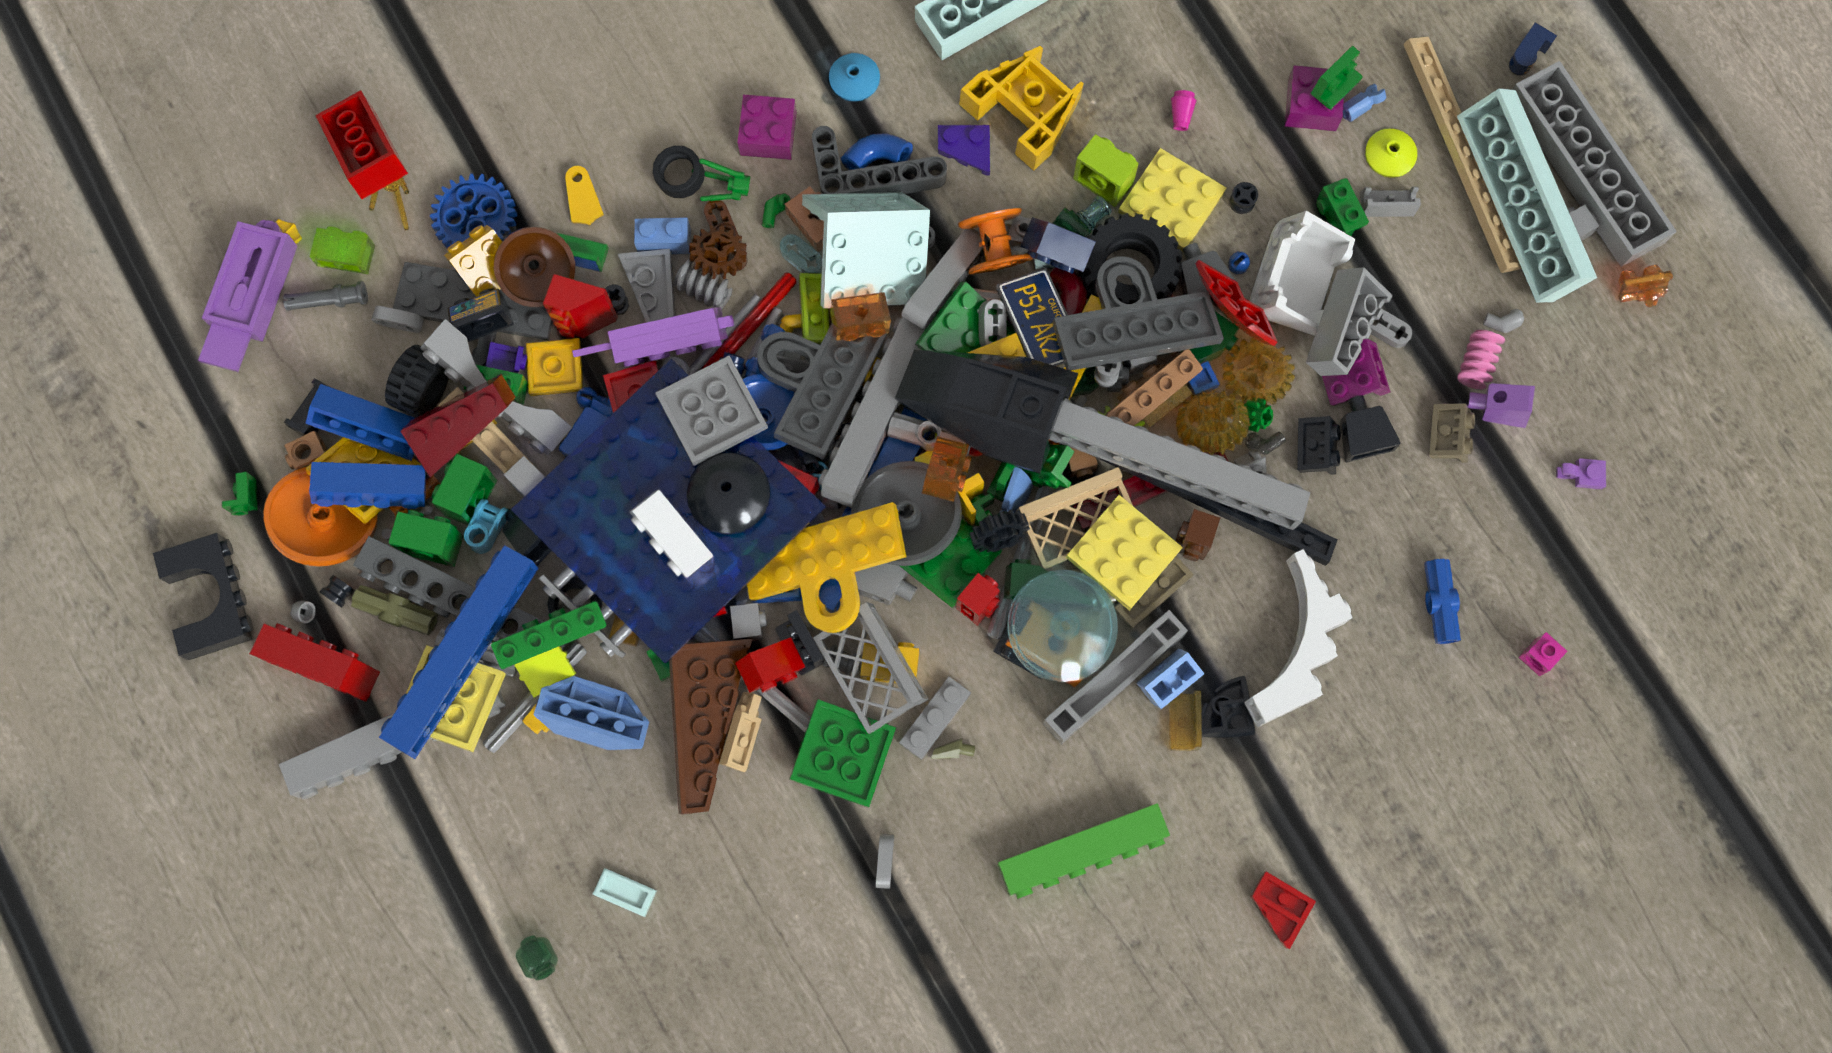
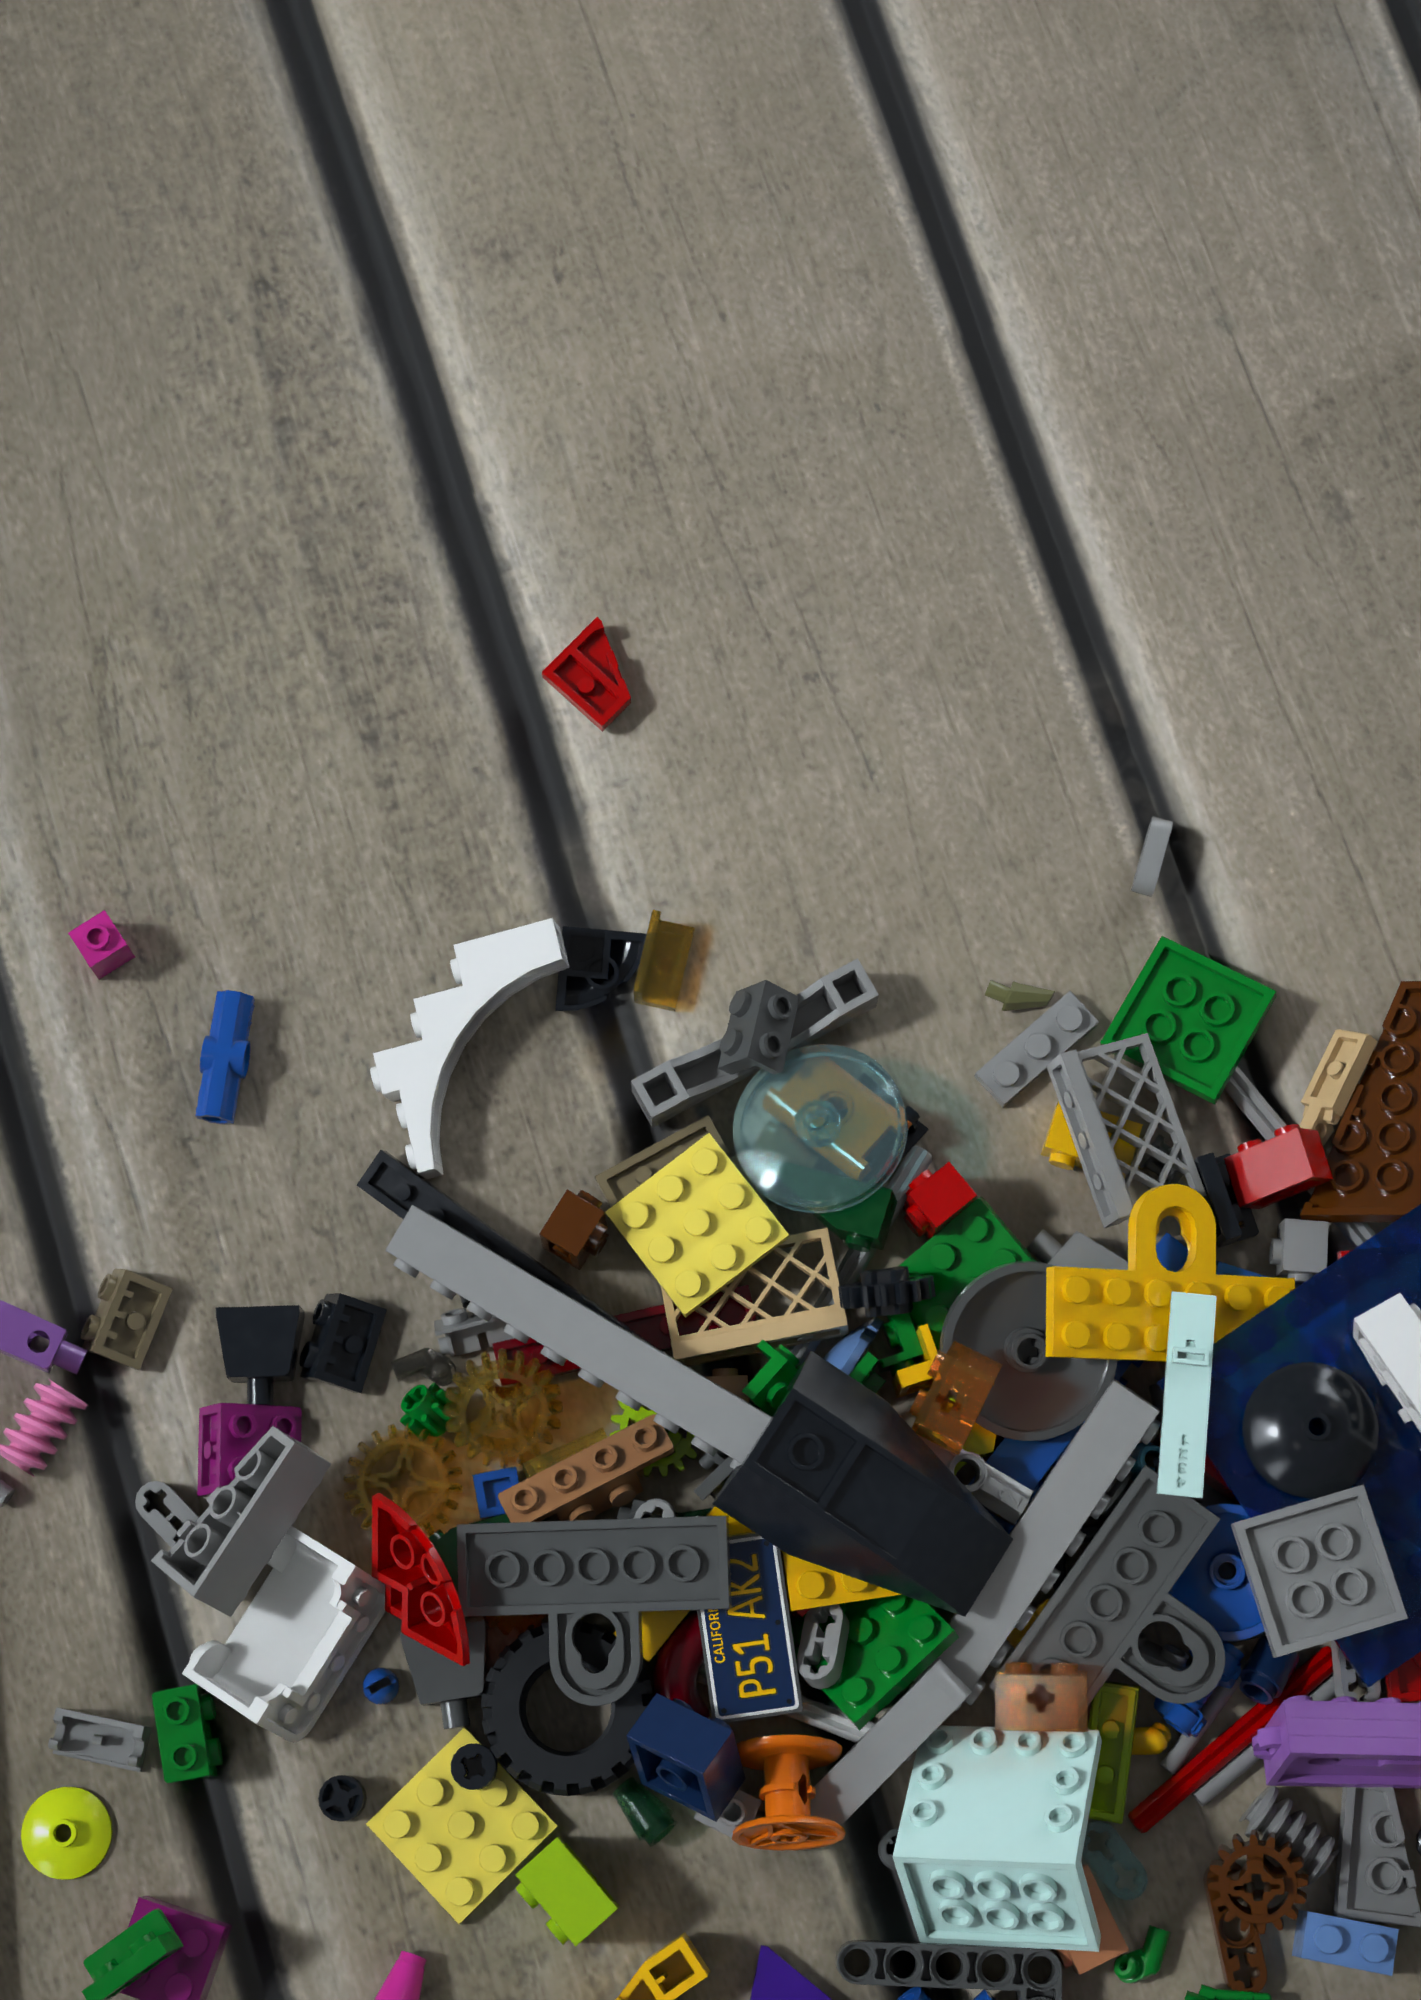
camera: 170 degrees left, 0 degrees up
bright green brick [998,803,1170,899] -> none
clear light blue bush [1077,196,1112,231] -> none
light blue brick [1136,648,1204,709] -> none
medium blue bar [1343,84,1386,122] -> none
none -> black wheel [451,1743,498,1790]
none -> dark grey bracket [718,980,799,1075]
none -> light aqua piece [1156,1291,1217,1499]

